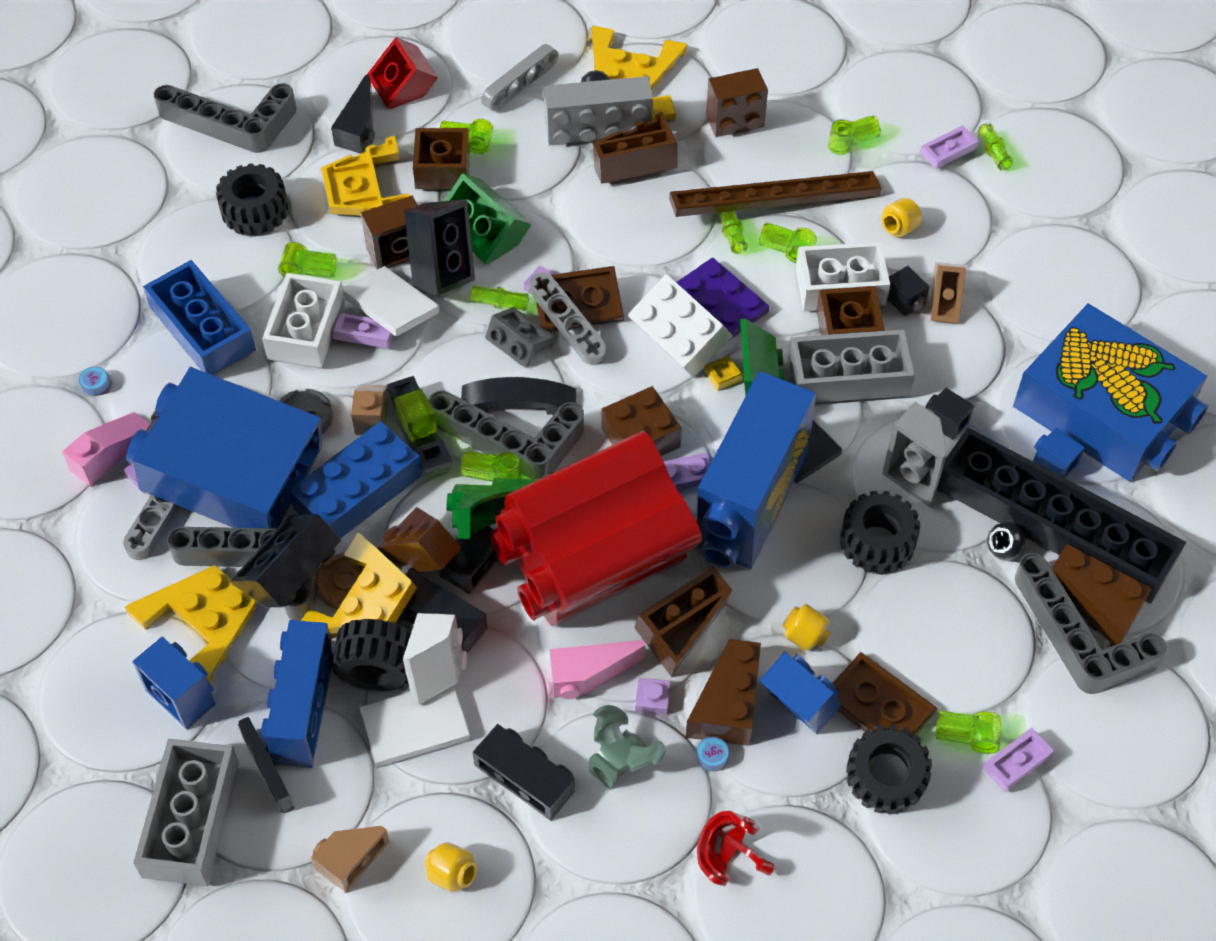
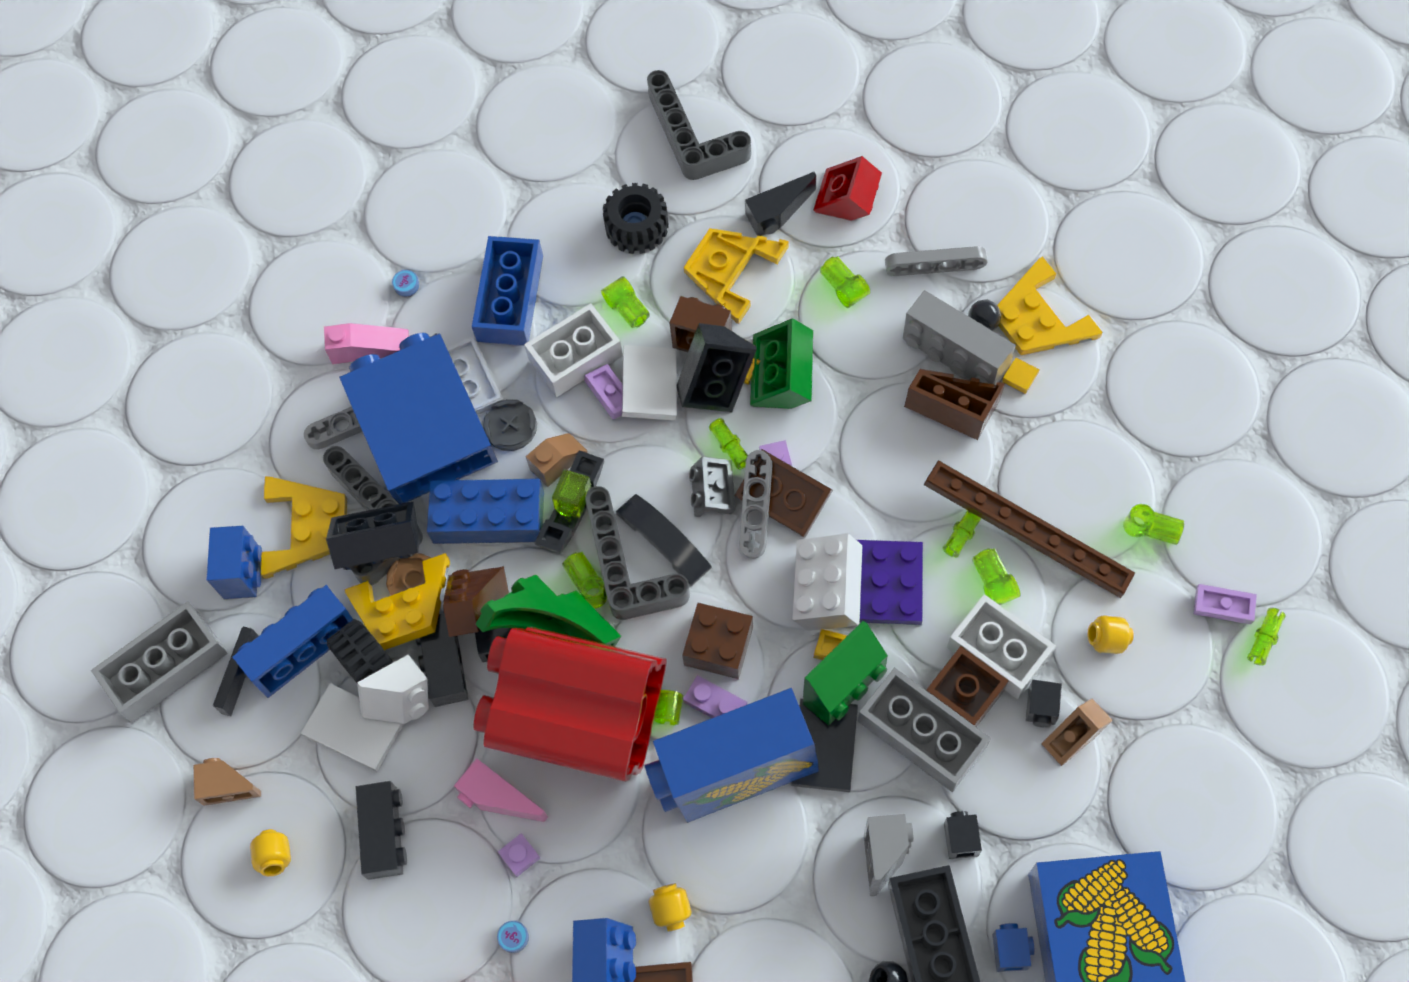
camera: 50 degrees right, 10 degrees up
reddish brown brick [413,128,470,189] -> none
sand green animal [589,705,666,789] -> none
reddish brown wedge [634,566,732,677] -> none
reddish brown wedge [685,639,761,746] -> none
reddish brown brick [706,68,768,137] -> none
black tyre [840,491,921,574] -> none

